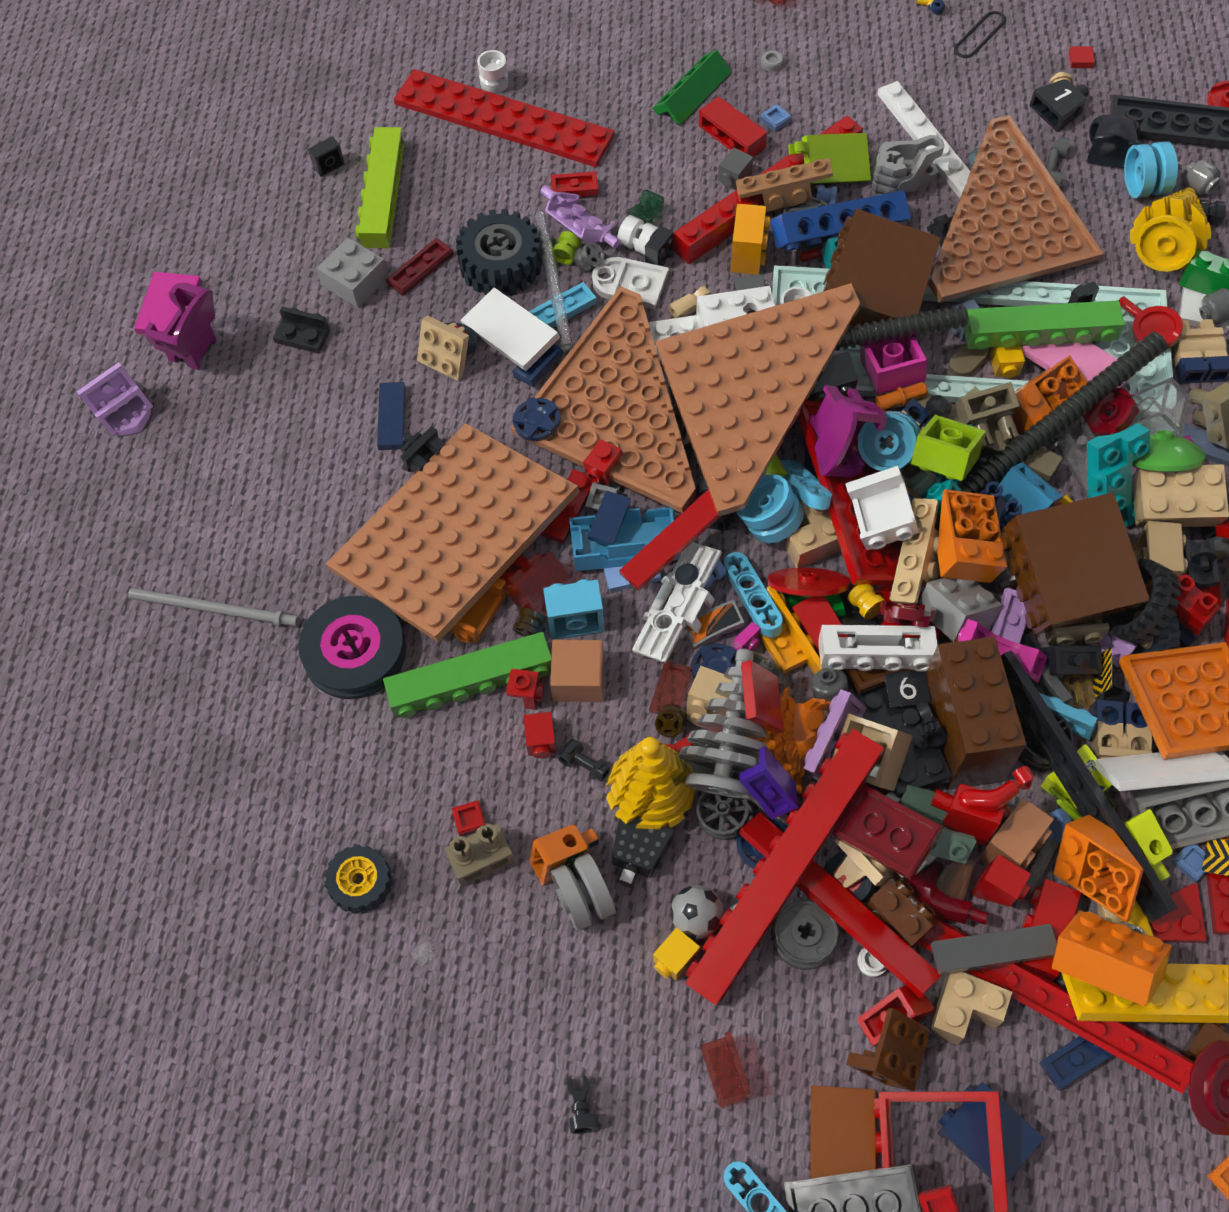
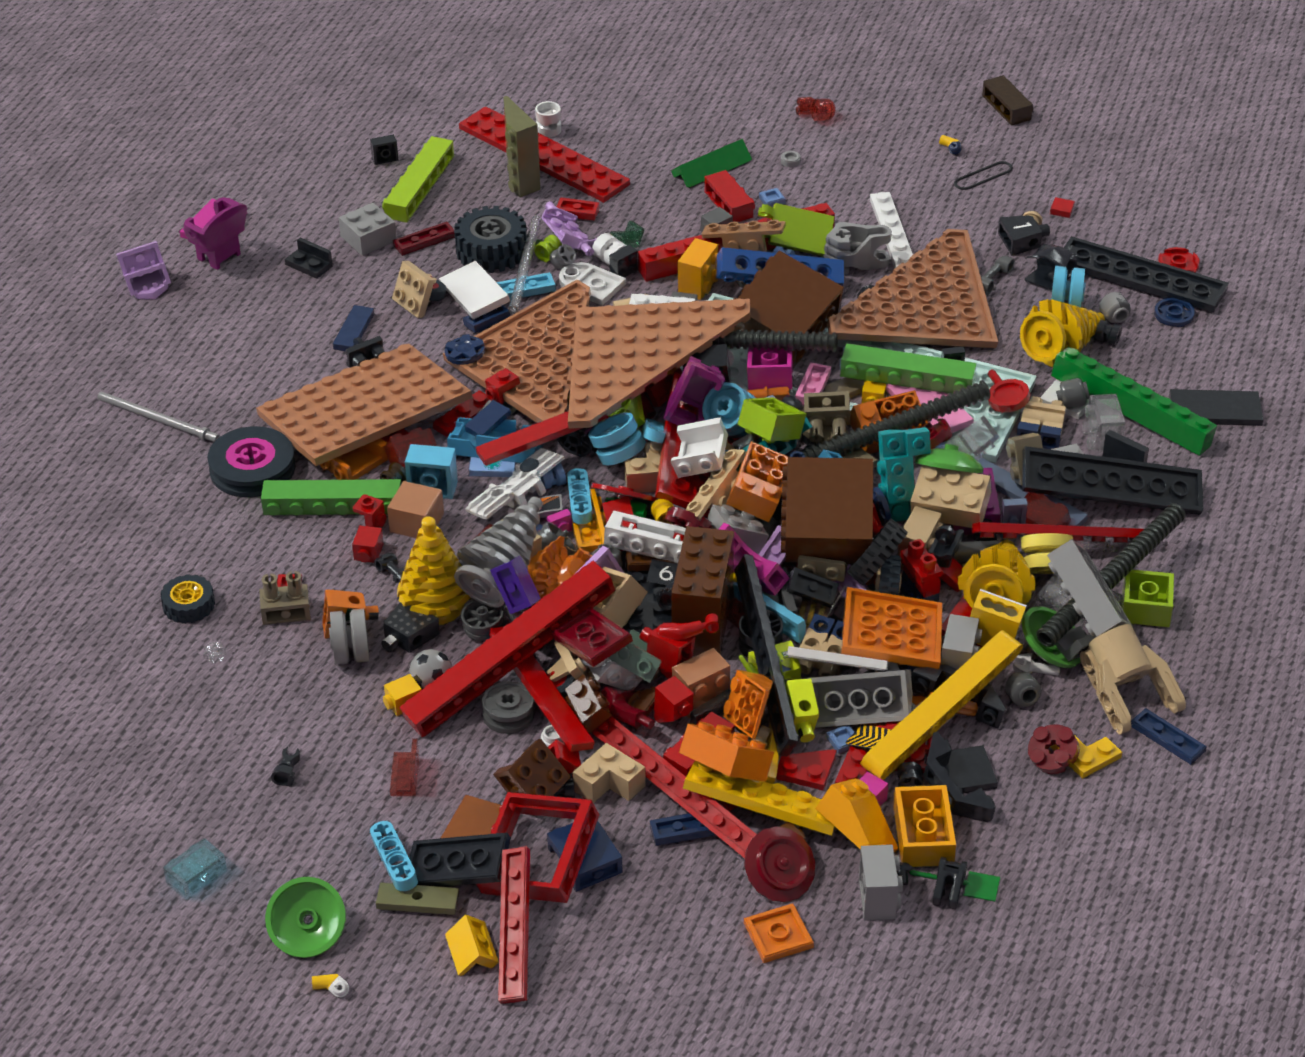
camera: 15 degrees right, 20 degrees down
red tile [741,660,784,734] -> none
dark grey tile [931,924,1057,975] -> none
none -> olive slope [503,96,541,197]
none -> bright pink plate [795,362,832,406]

